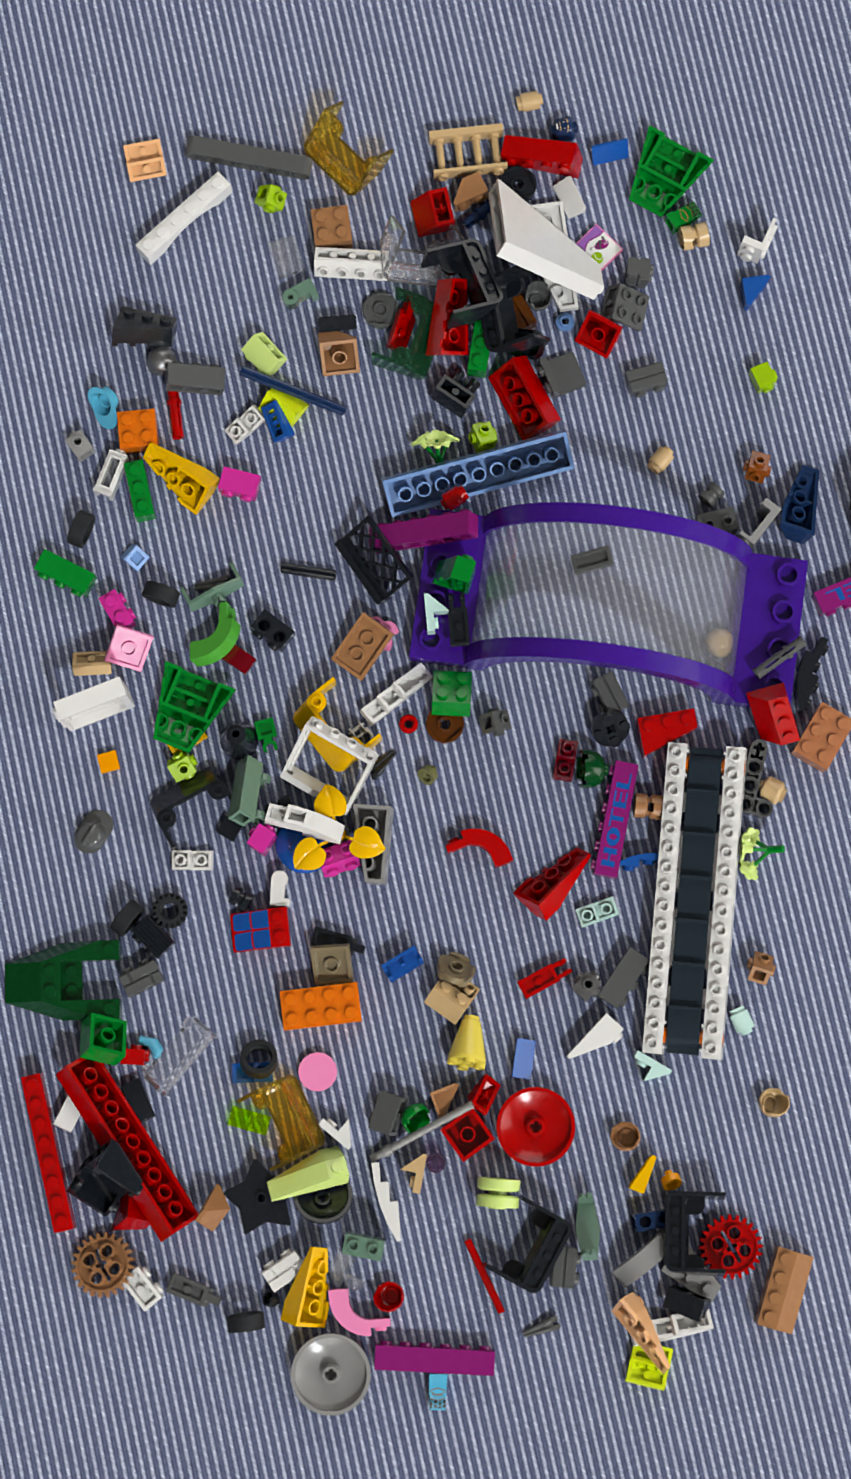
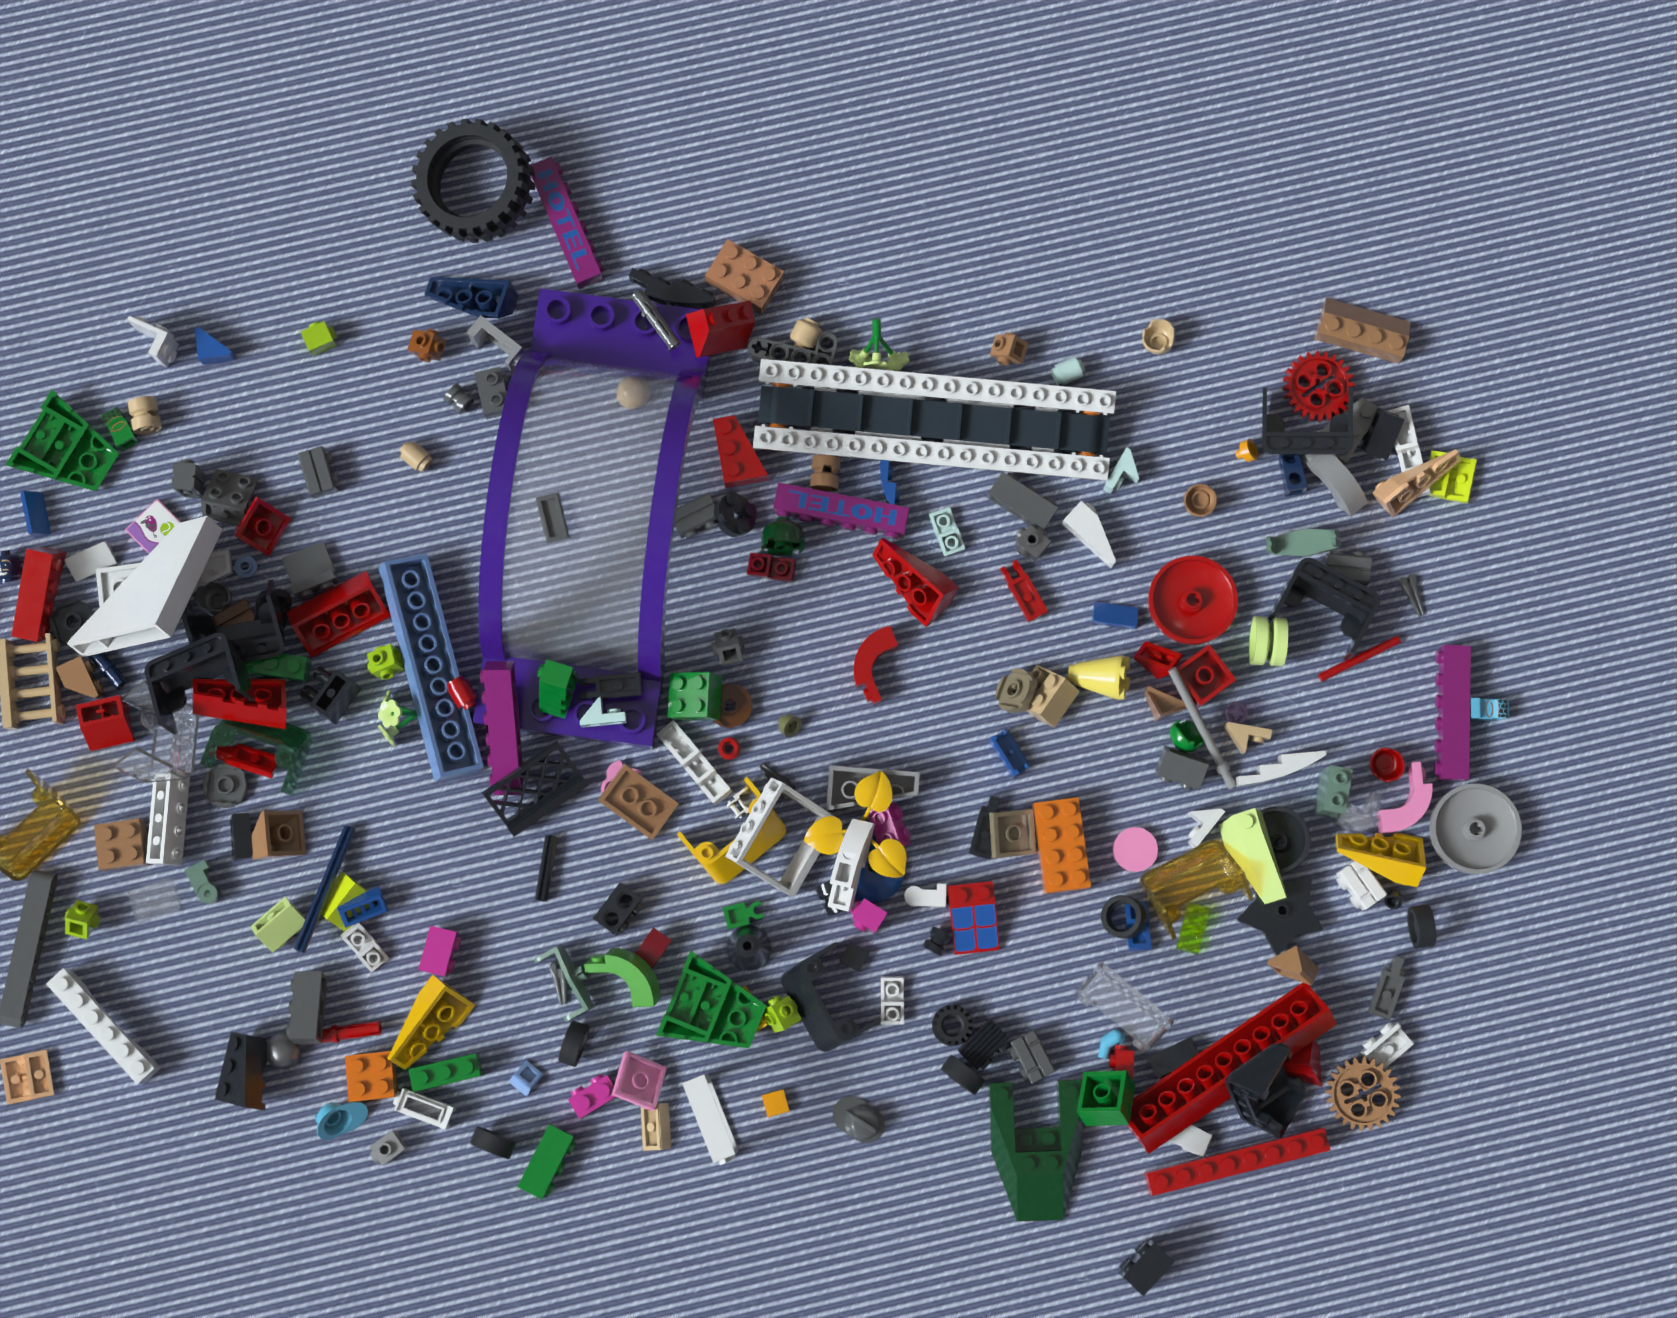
camera: 90 degrees left, 0 degrees up
sand green brick [228,755,271,827] -> none
yellow slope [628,1154,657,1194] -> none

